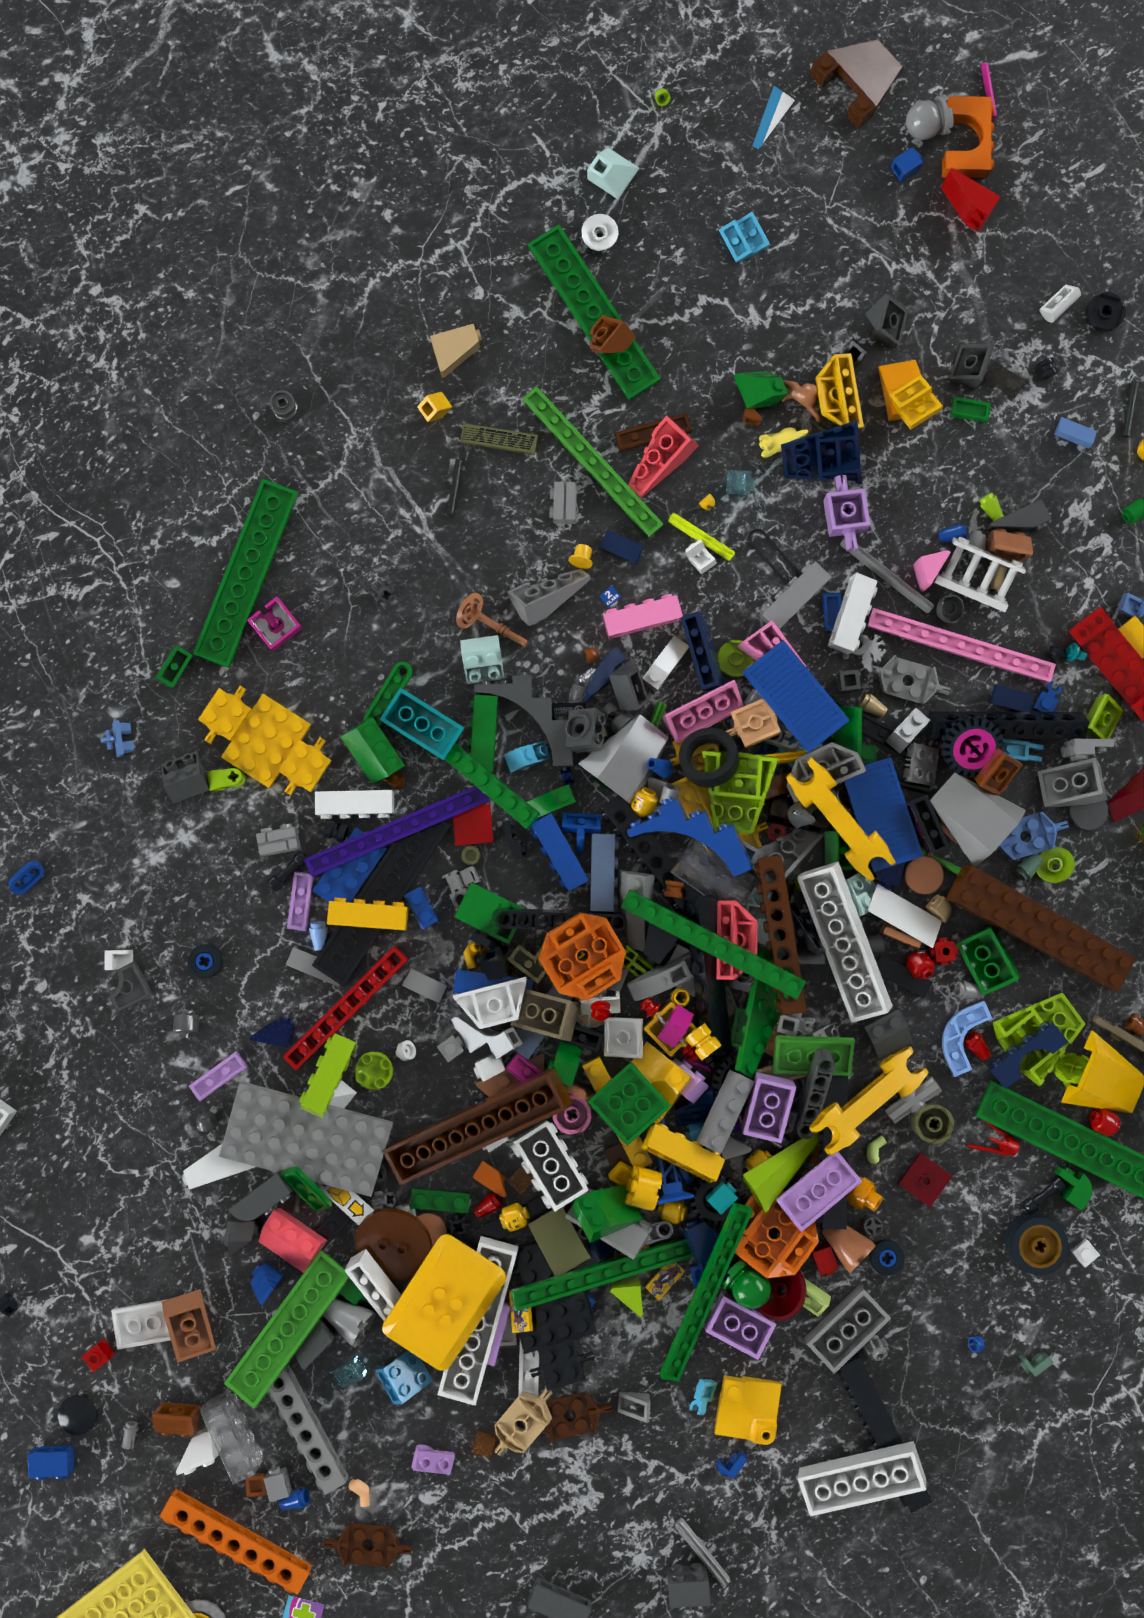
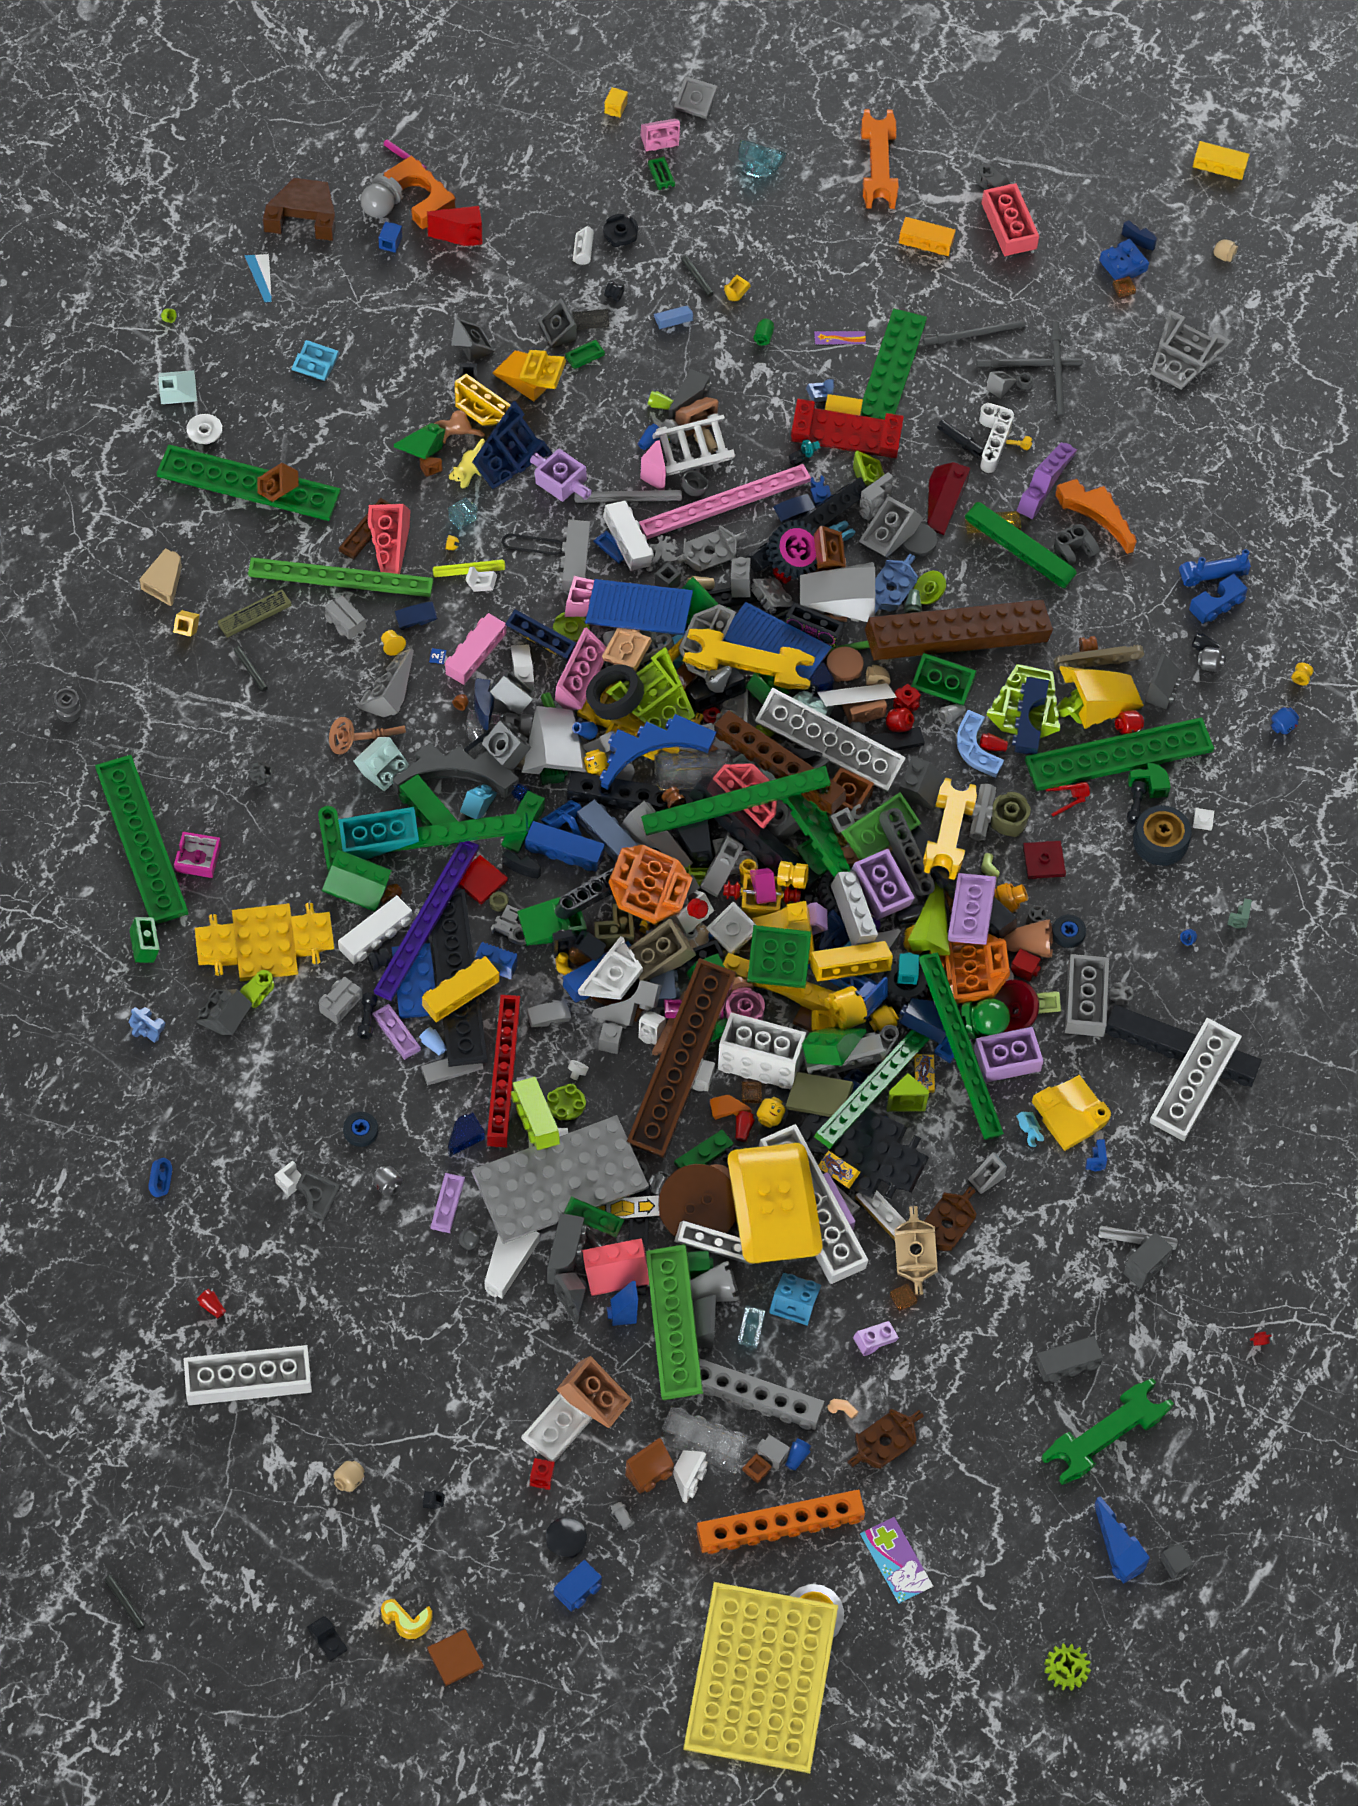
camera: 45 degrees left, 25 degrees down
none -> dark orange brick [824,767,874,822]

